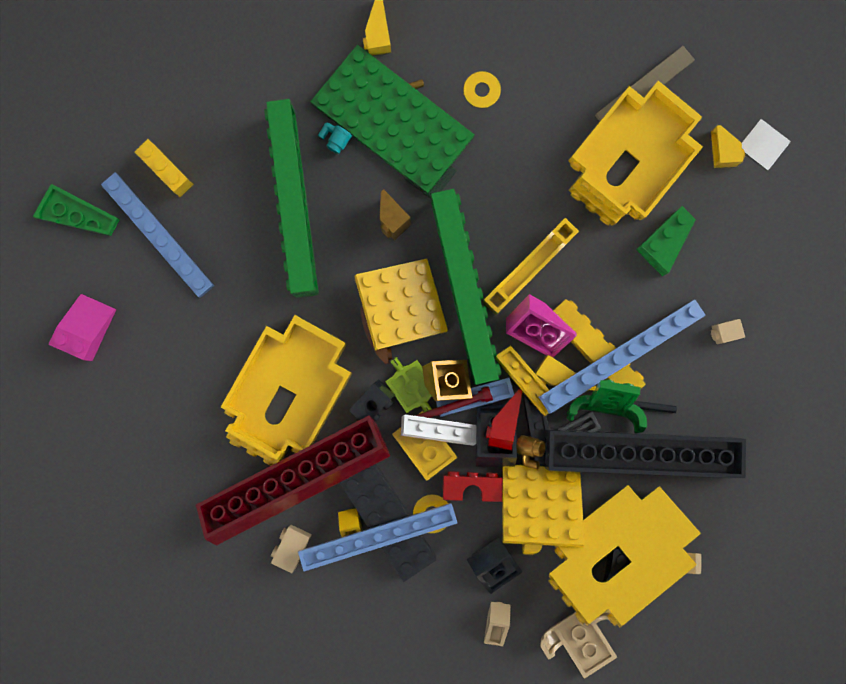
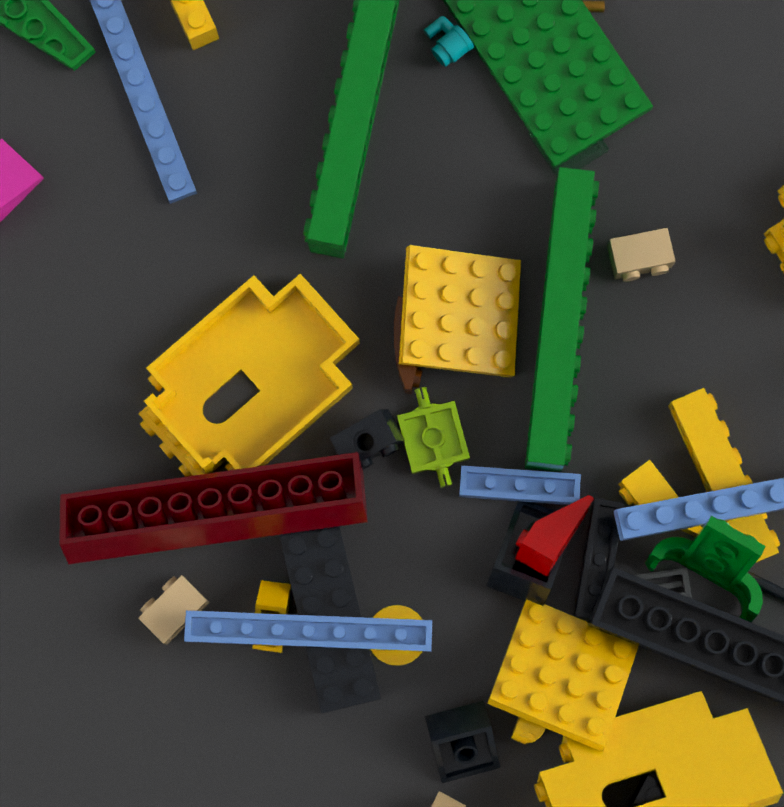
camera: 20 degrees right, 5 degrees down
pearl gold slope [380,189,411,240] -> none
yellow plate [392,411,458,481] -> none
white plate [401,415,476,446] -> none
dark red piece [414,386,493,418] -> none
pearl gold slope [422,360,472,401] -> none
red arch [443,471,503,502] -> none
yellow piece [464,71,501,108] -> none
yellow arch [483,218,579,315] -> none
yellow plate [495,346,549,416] -> none
dark pink slope [506,294,577,358] -> none
pearl gold piece [516,435,546,469] -> none
none -> tan brick [607,228,675,282]

